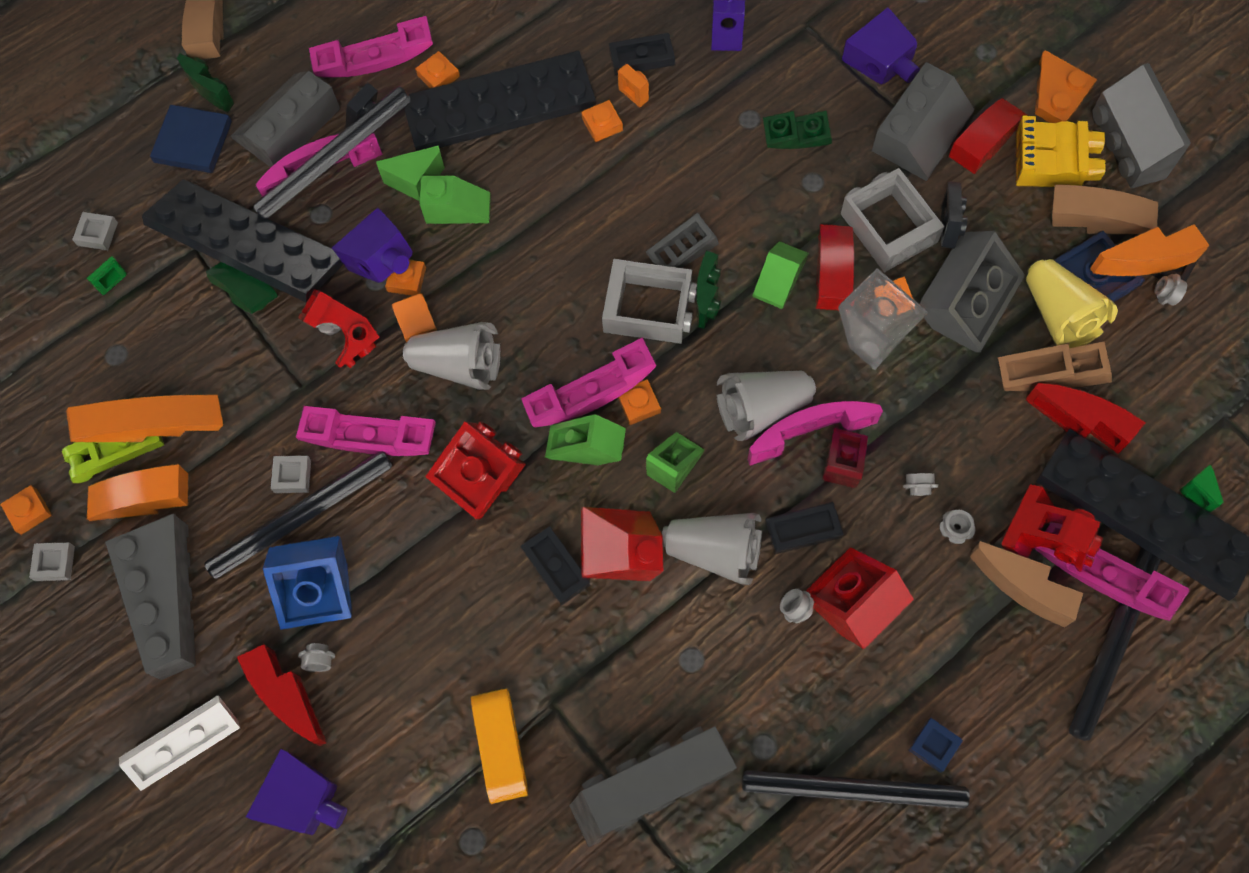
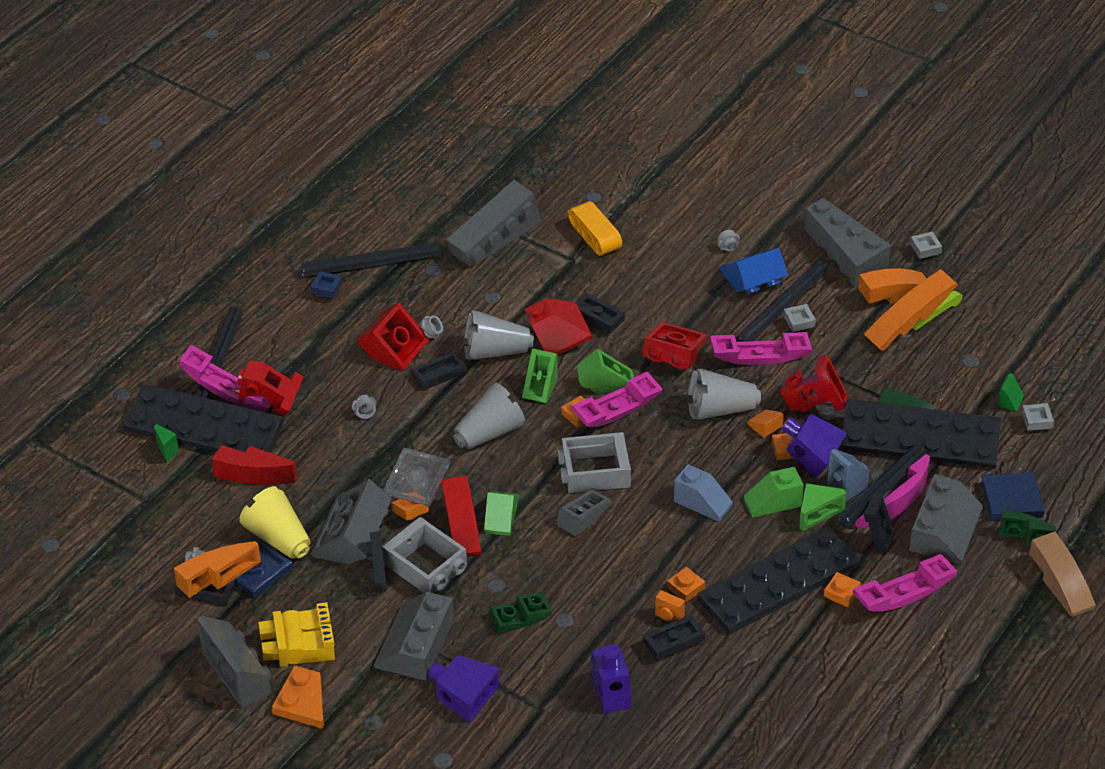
camera: 160 degrees right, 25 degrees down
orange plate [0,485,52,535] -> none
white plate [119,695,240,791] -> none
red slope [237,644,327,746] -> none
dark purple torso [246,749,347,835] -> none
dark green slope [696,250,722,329] -> none
dark pink slope [747,401,883,466] -> none
dark red slope [822,428,868,488] -> none
light grey plate [940,510,975,544] -> none
red slope [949,98,1028,174] -> none
medium nougat slope [970,541,1083,628] -> none
medium nougat slope [998,341,1112,391] -> none
medium nougat slope [1052,185,1158,234] -> none
none -> sand blue slope [674,464,733,522]
none -> sand blue slope [827,449,870,501]

